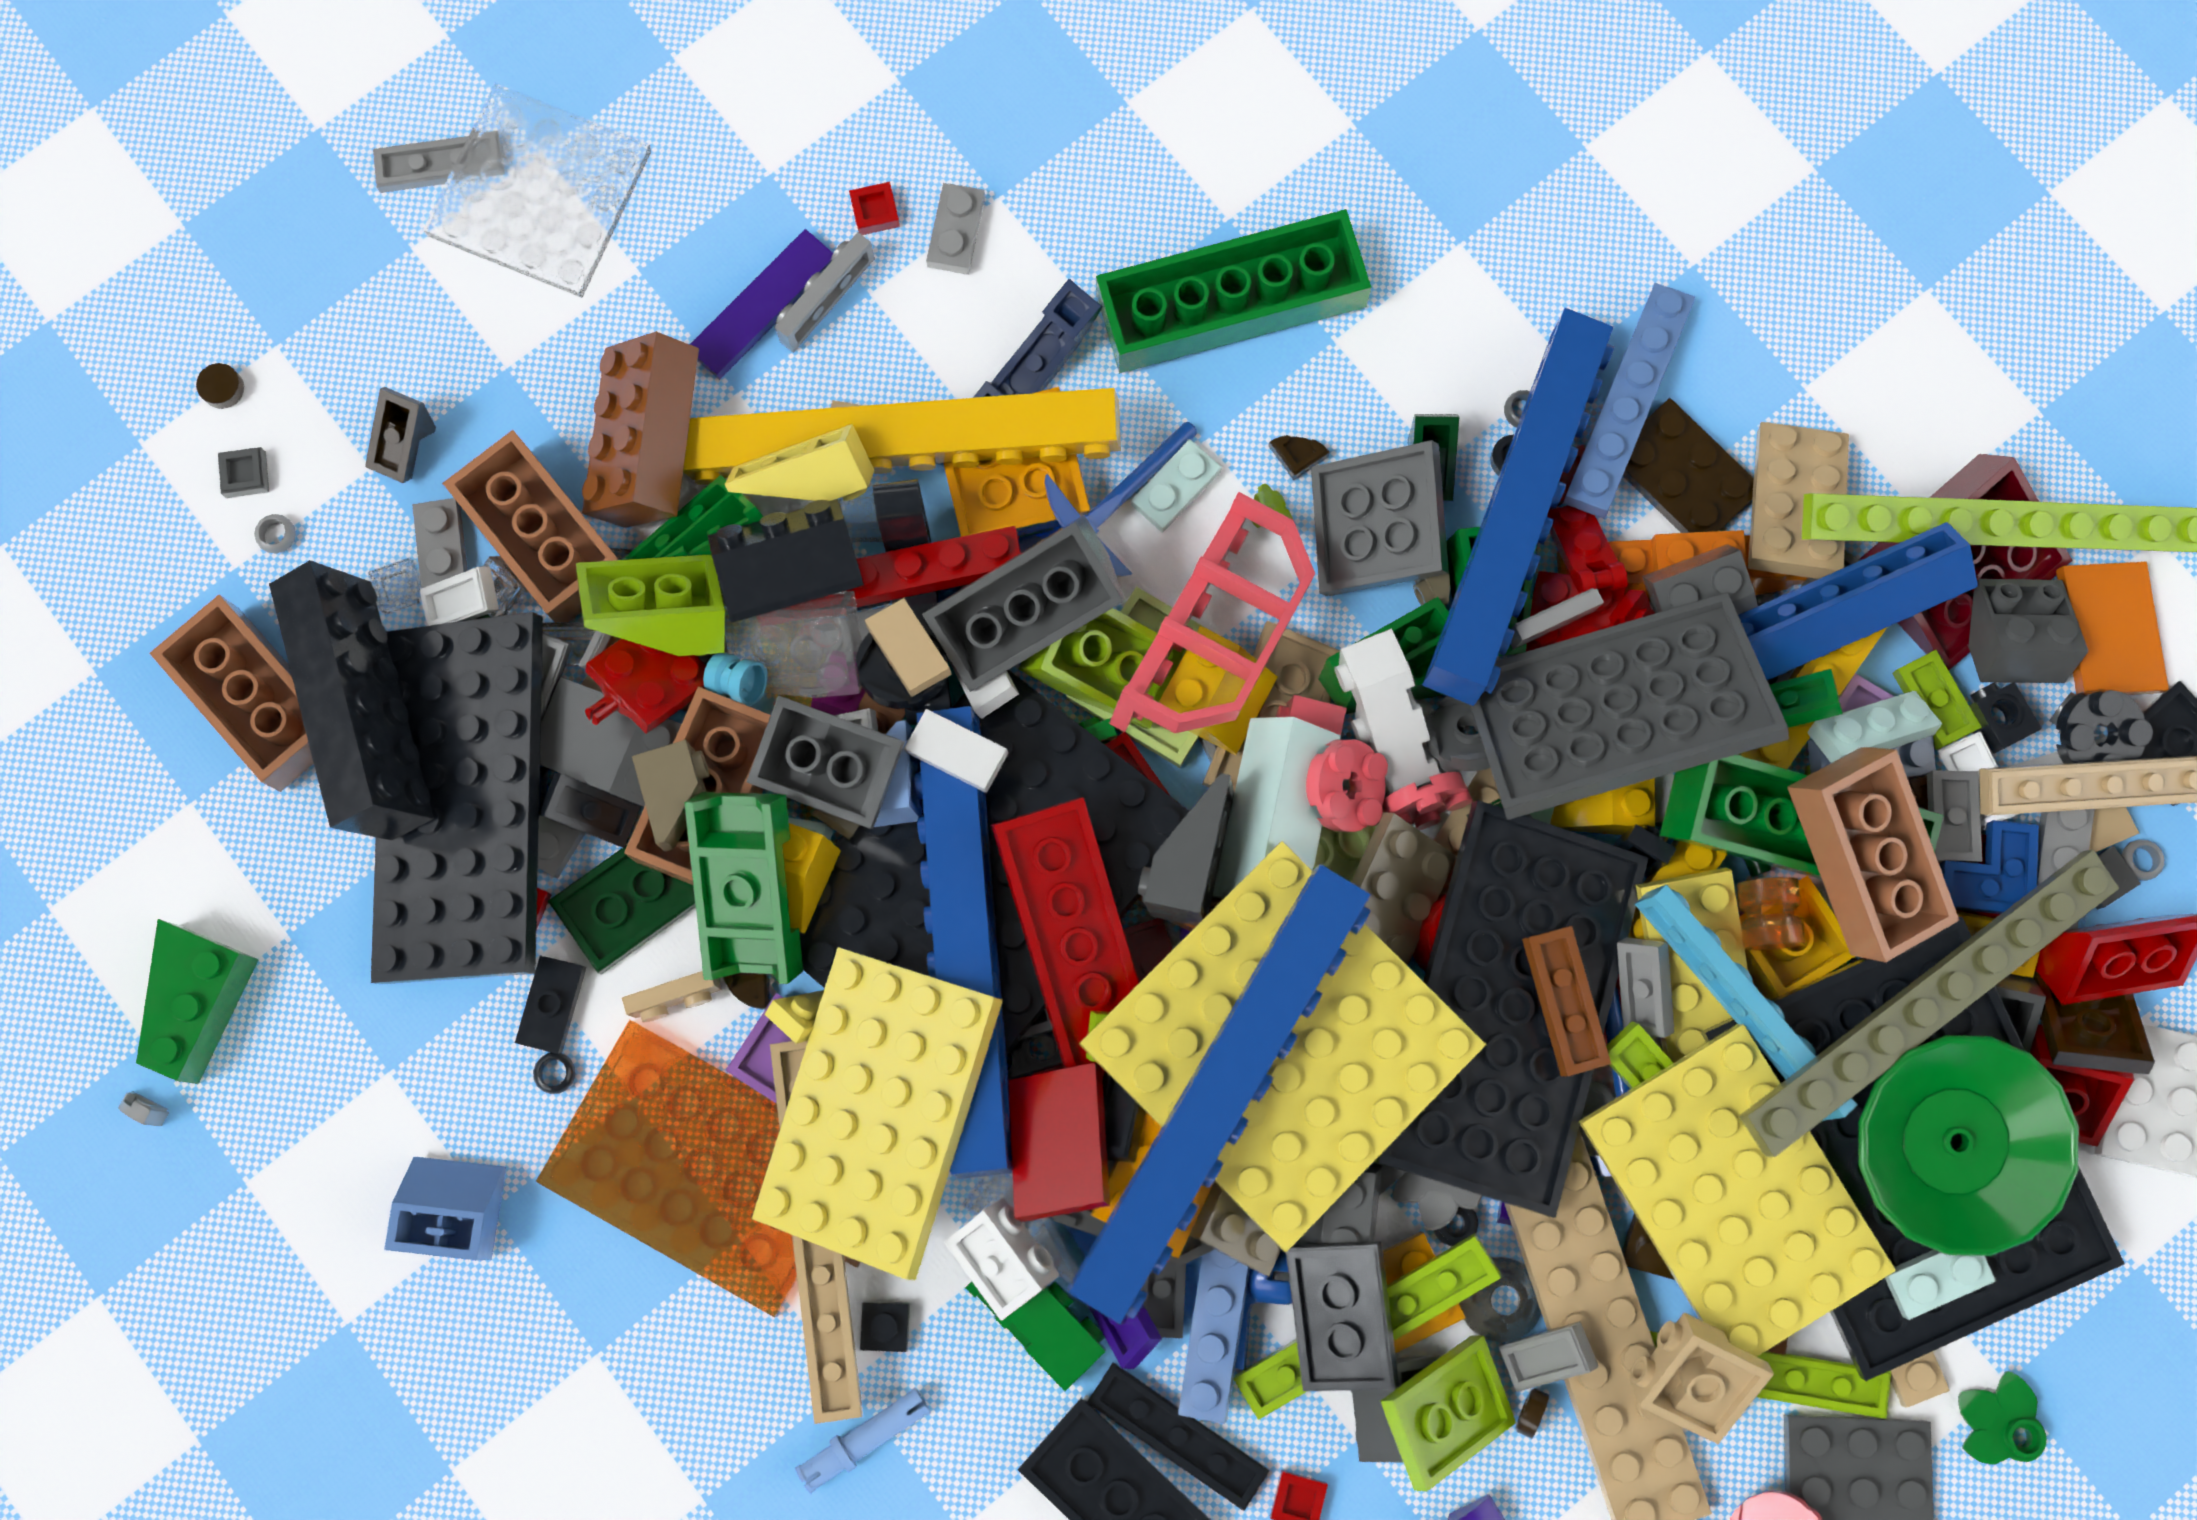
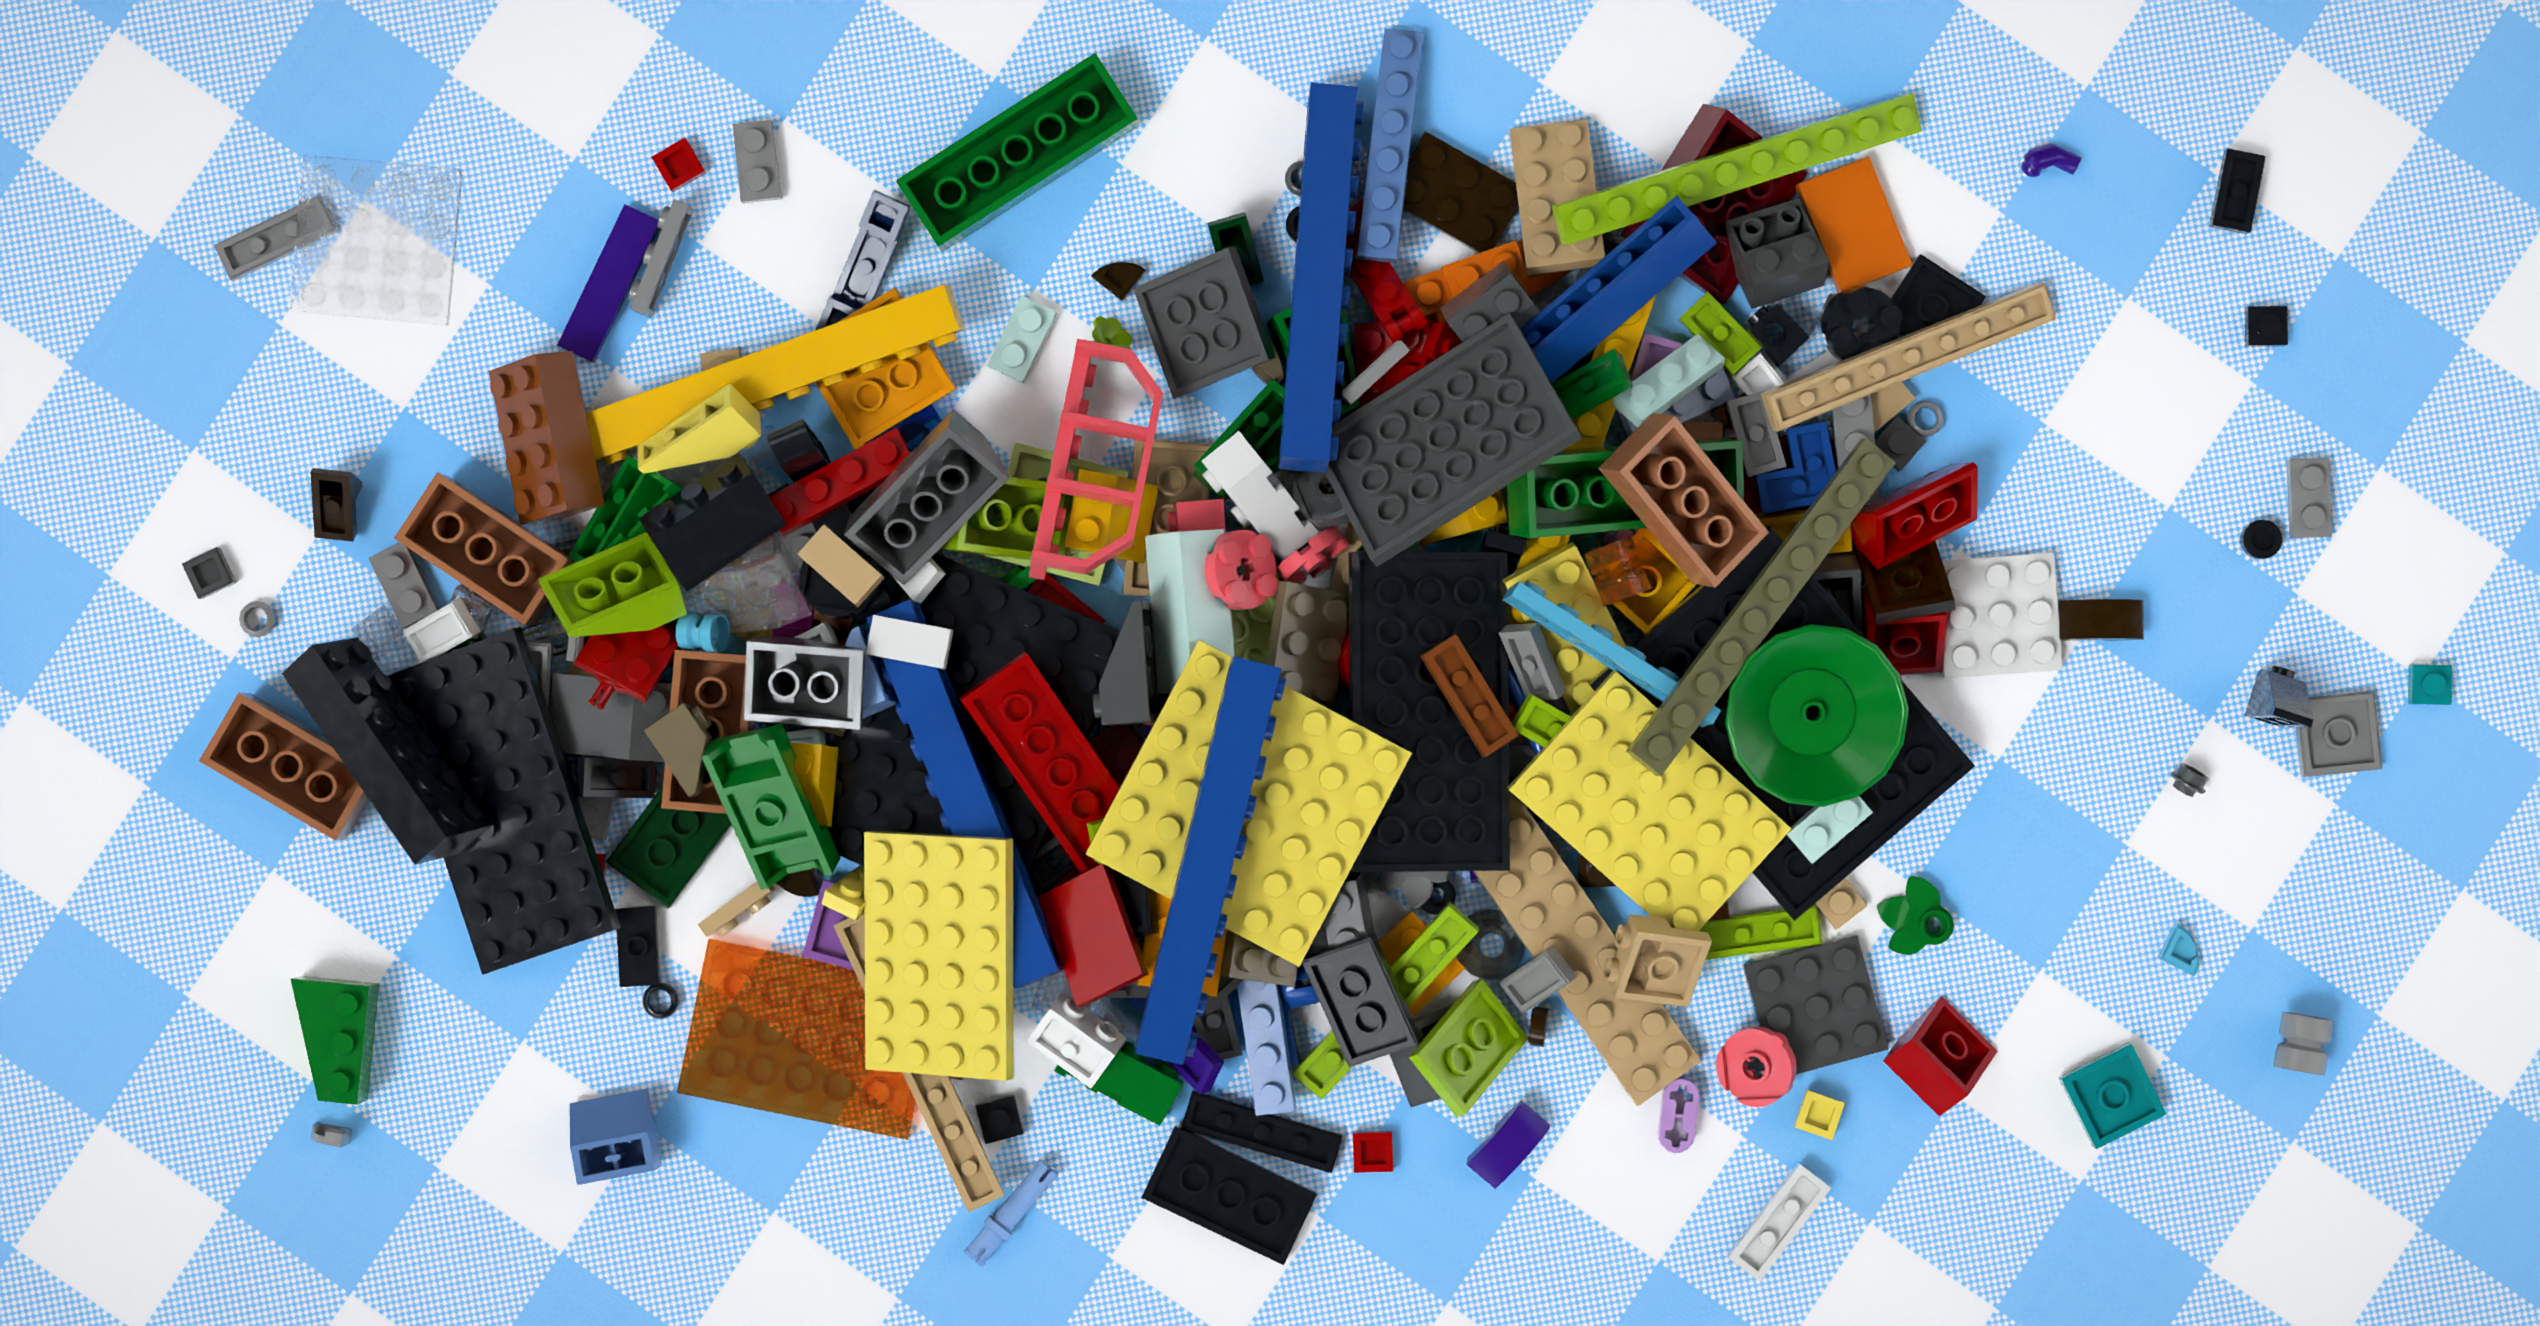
camera: 10 degrees left, 10 degrees up
dark brown tile [196,363,244,409] -> none
blue piece [1045,422,1197,577] -> none

